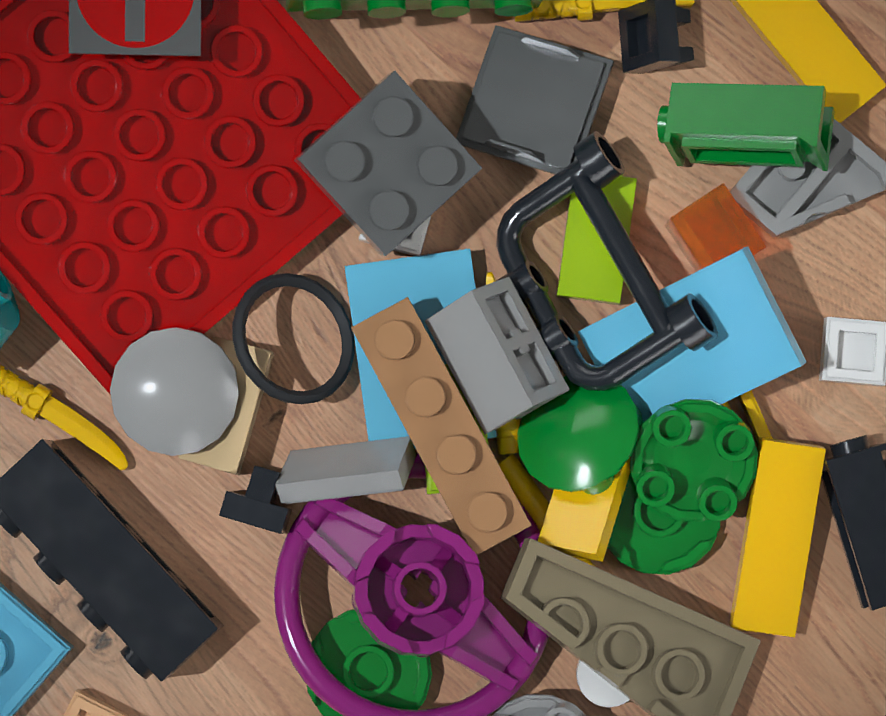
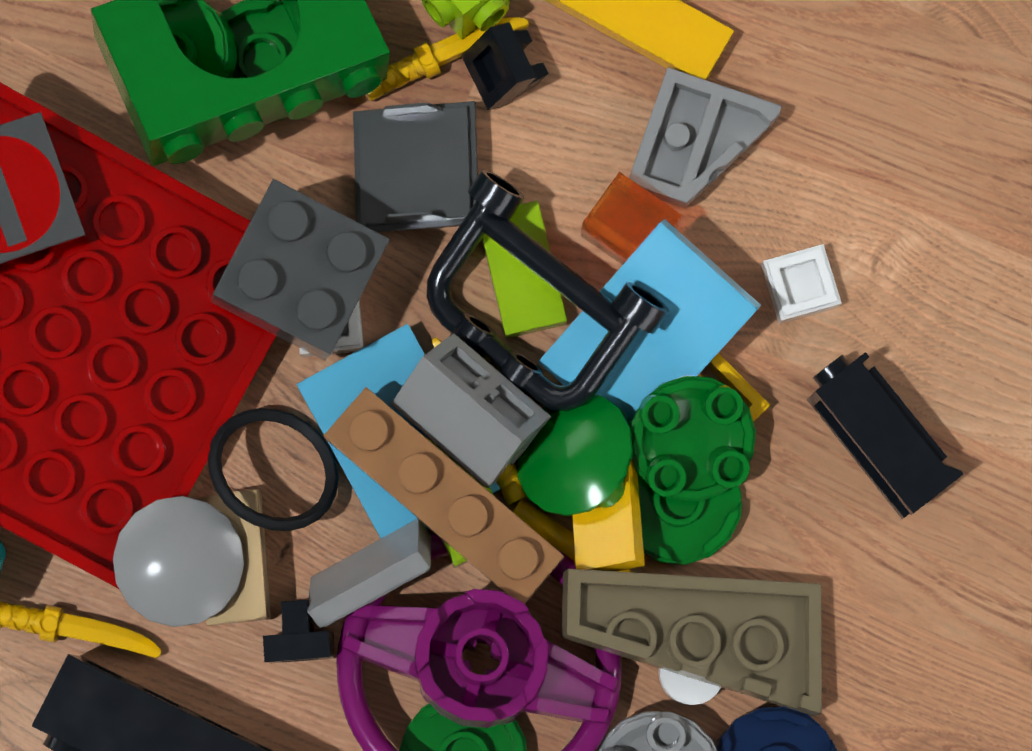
camera: 25 degrees left, 5 degrees down
green window [657,83,835,171] -> none
yellow tile [729,437,826,638] -> none

